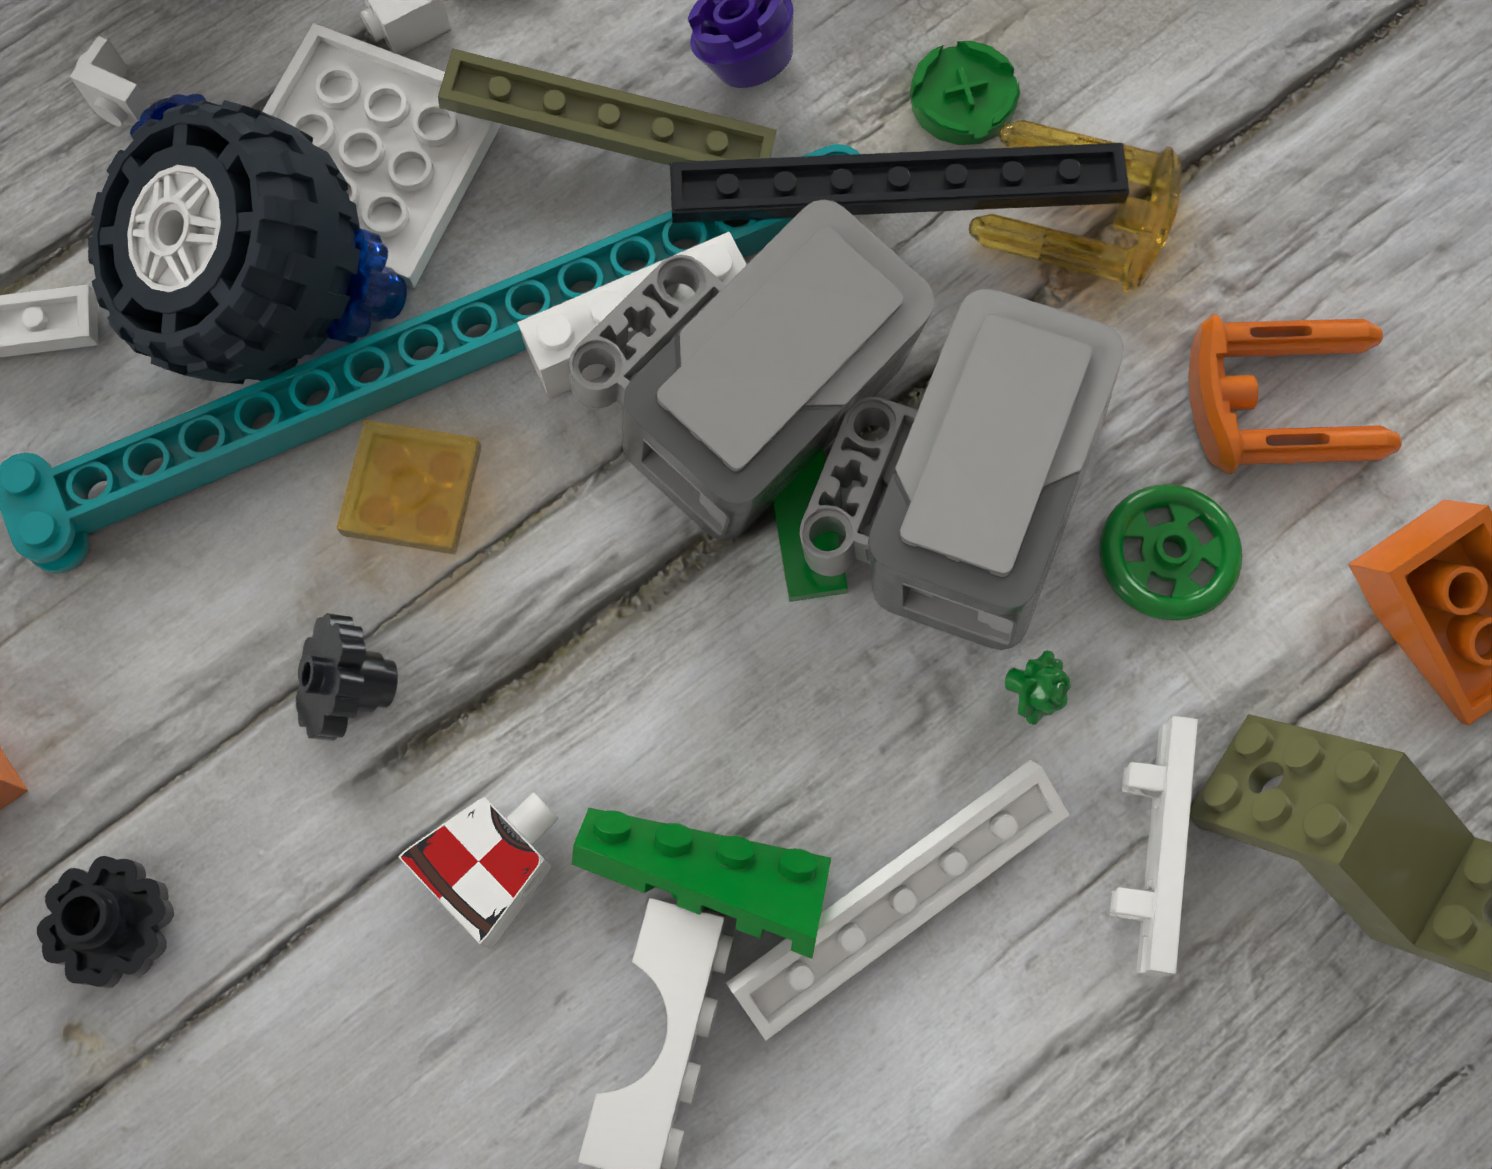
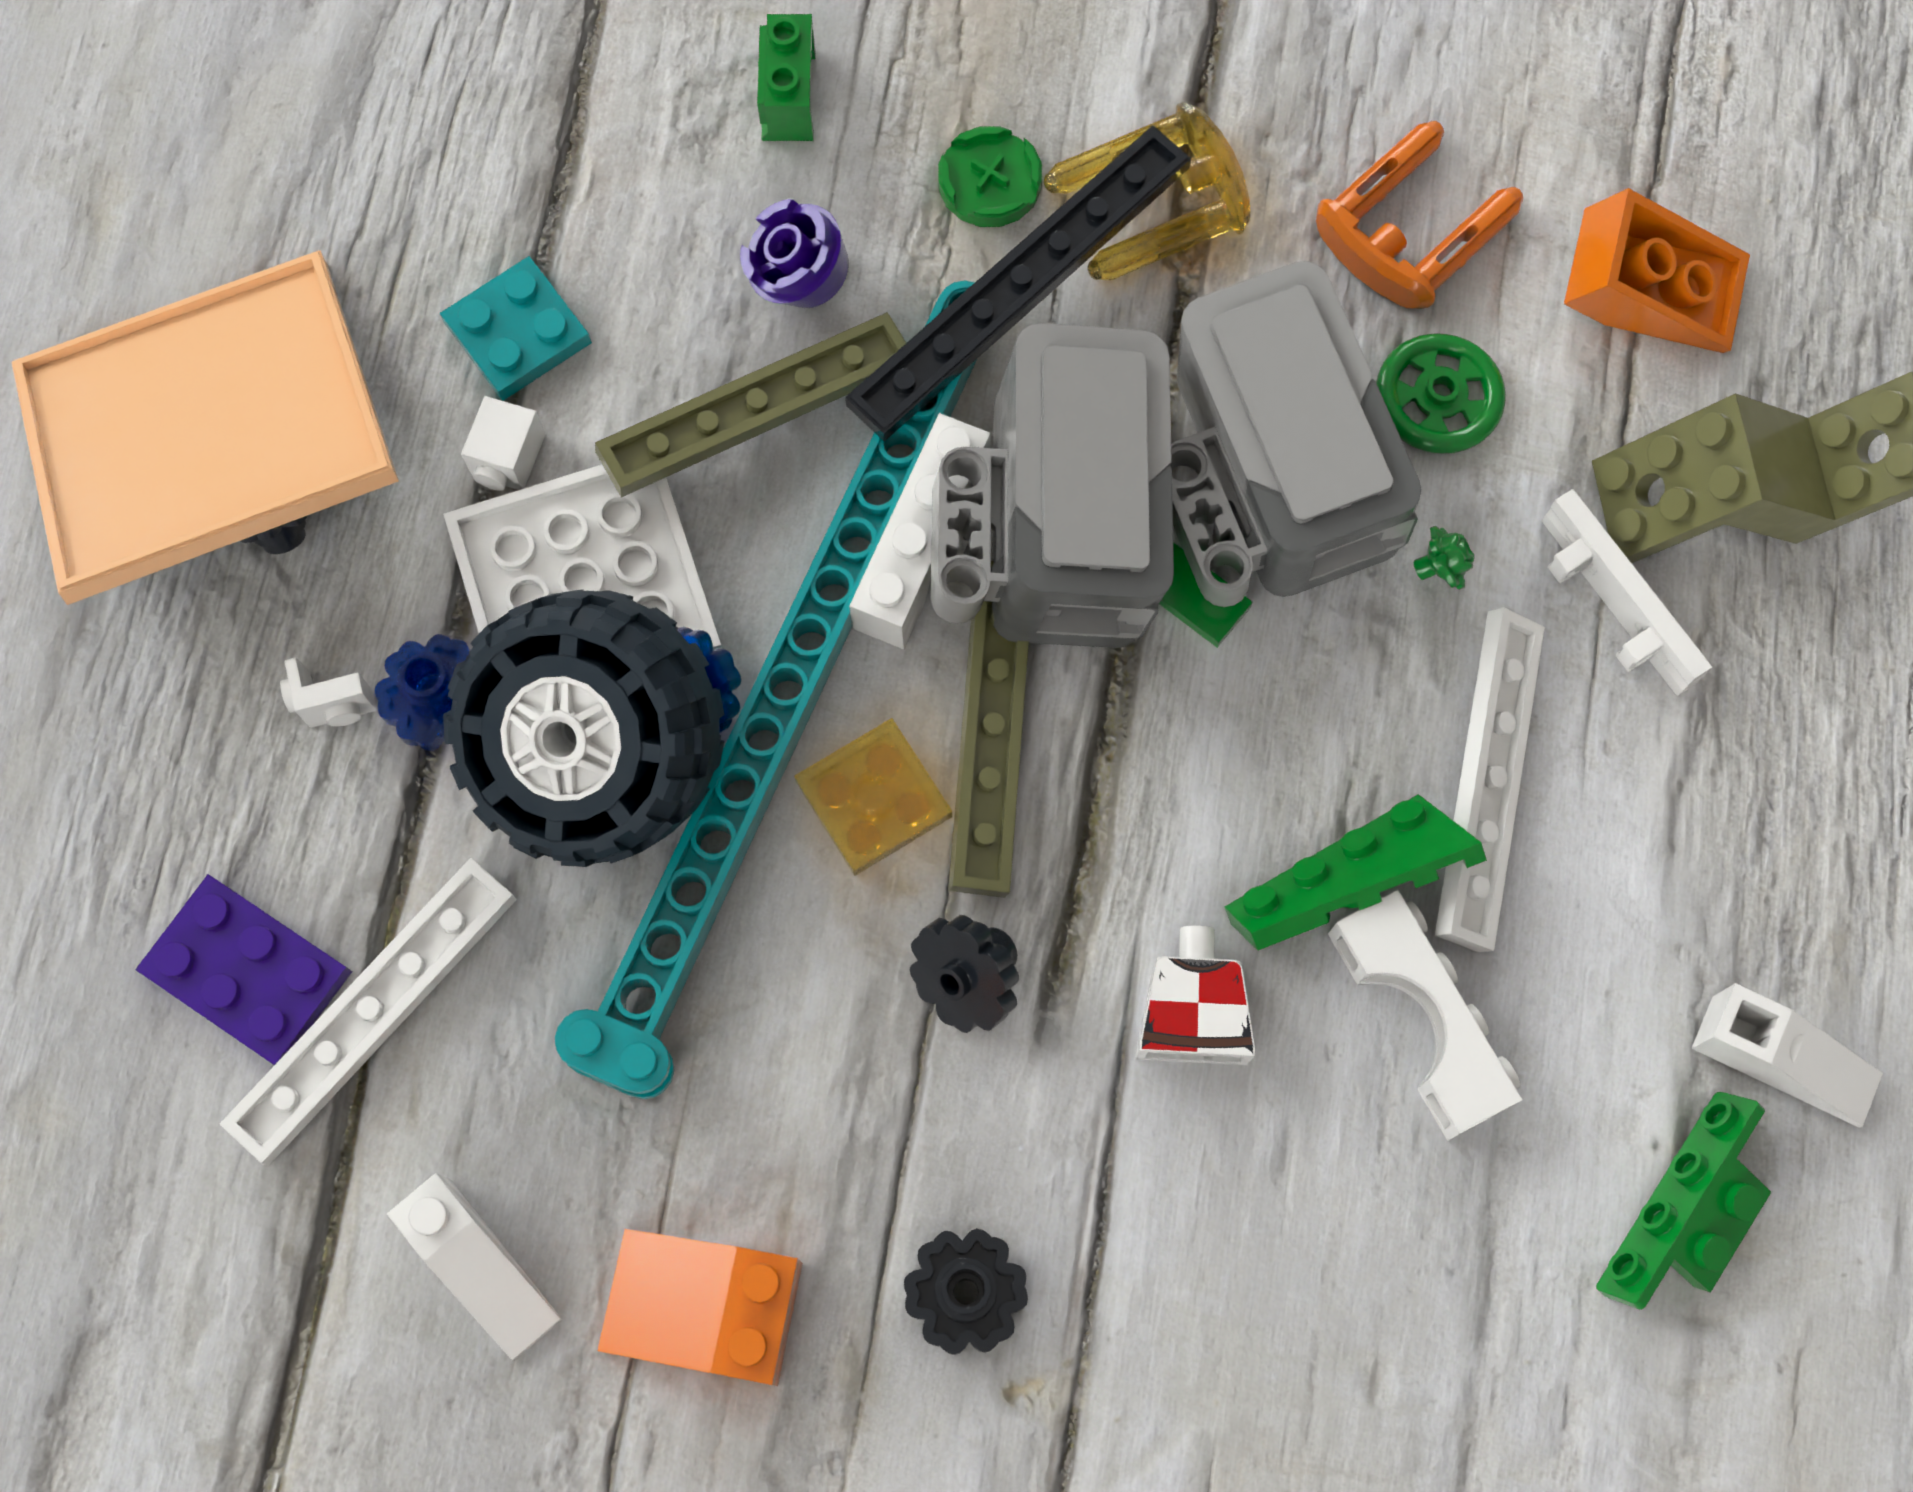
camera: 45 degrees left, 0 degrees up
none -> olive plate [948,561,1029,898]

